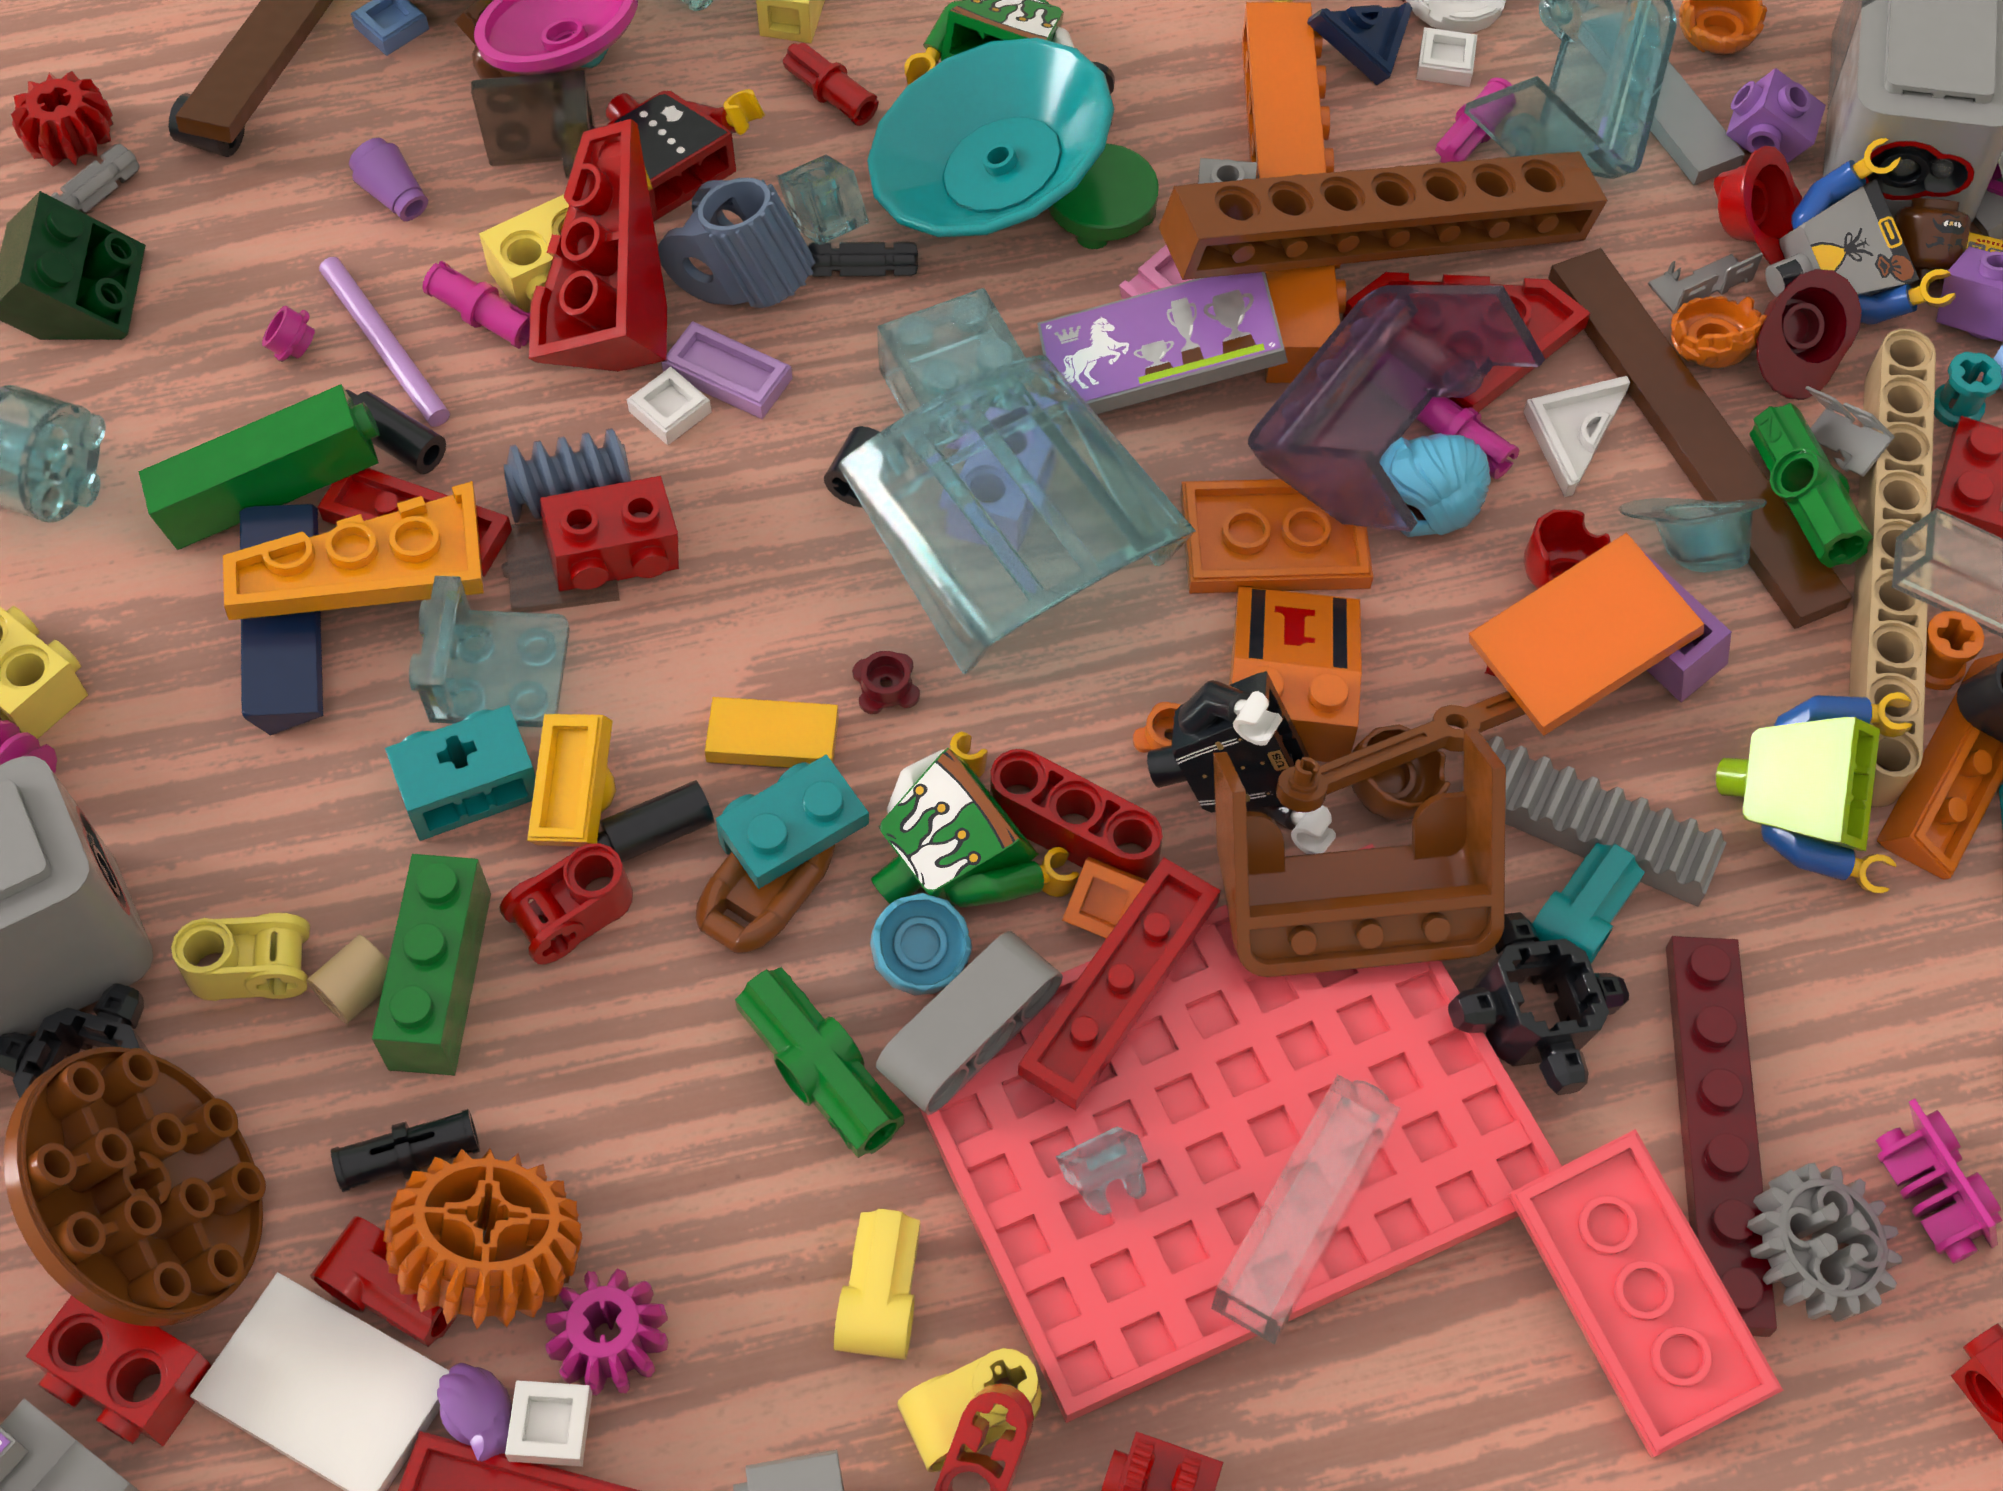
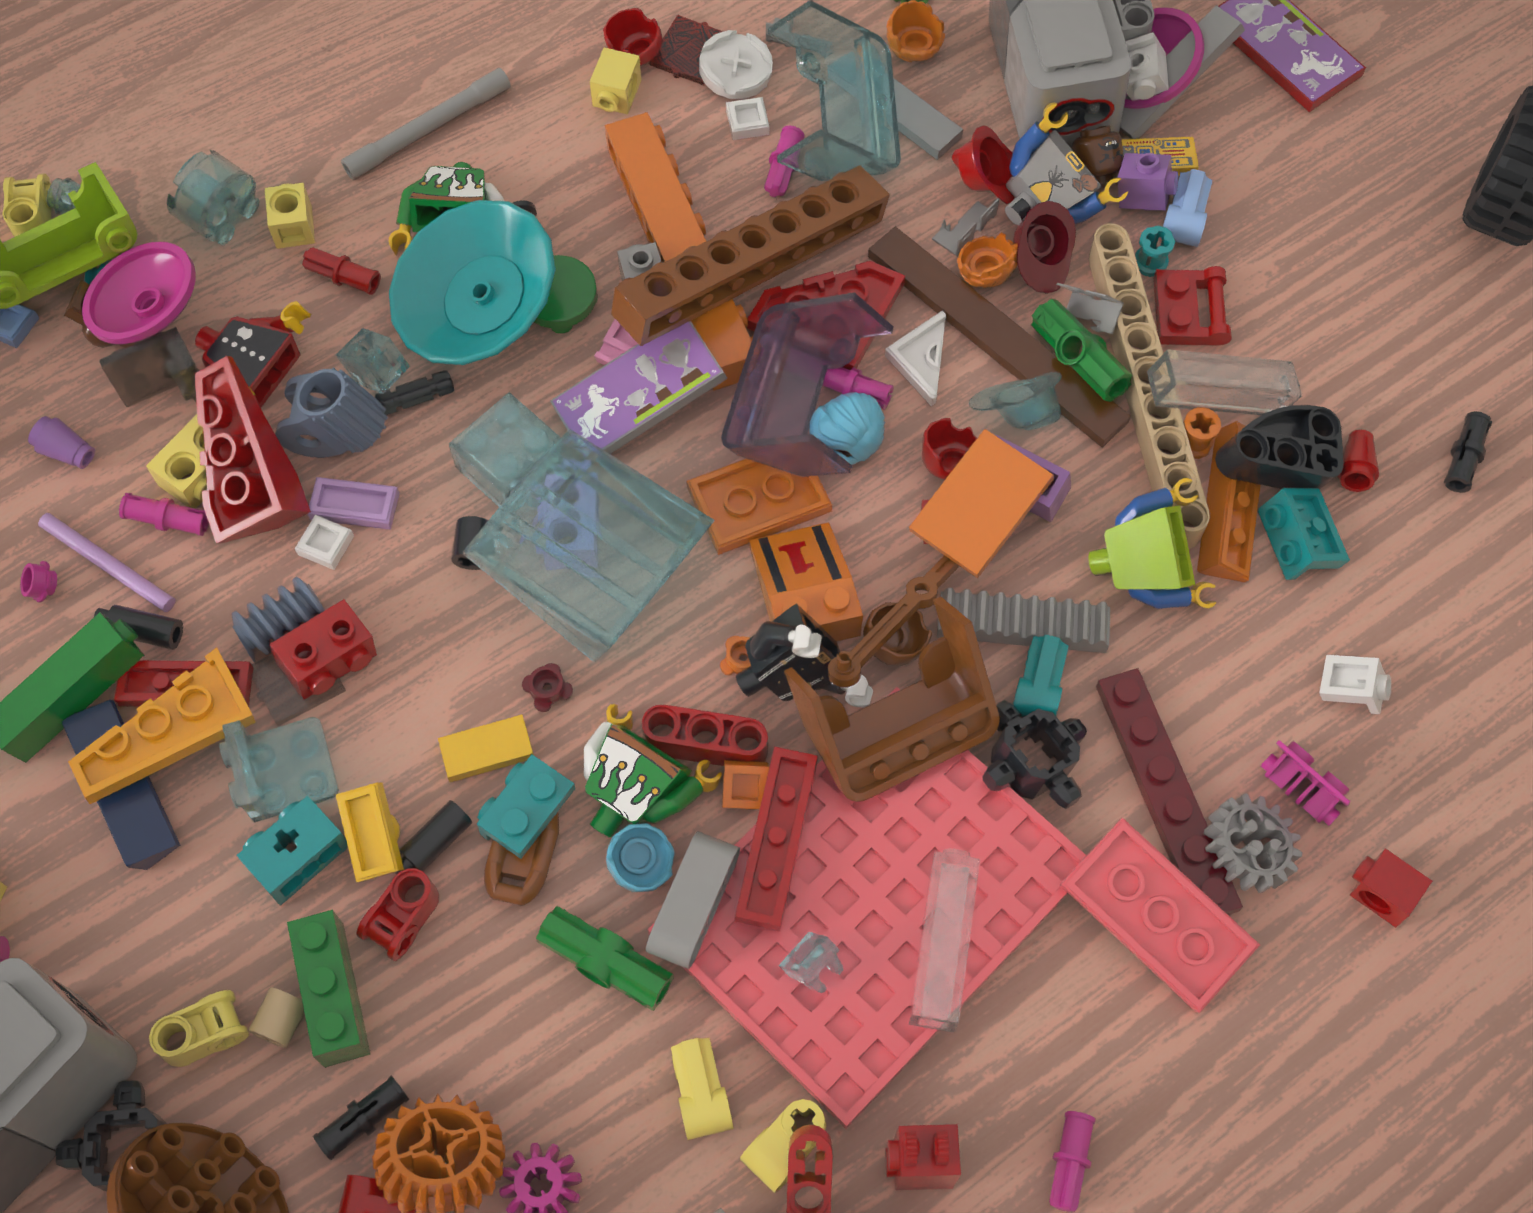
camera: 20 degrees left, 5 degrees up
dark blue tile [1307,2,1412,85] -> none
medium lavender brick [1726,68,1826,163] -> none

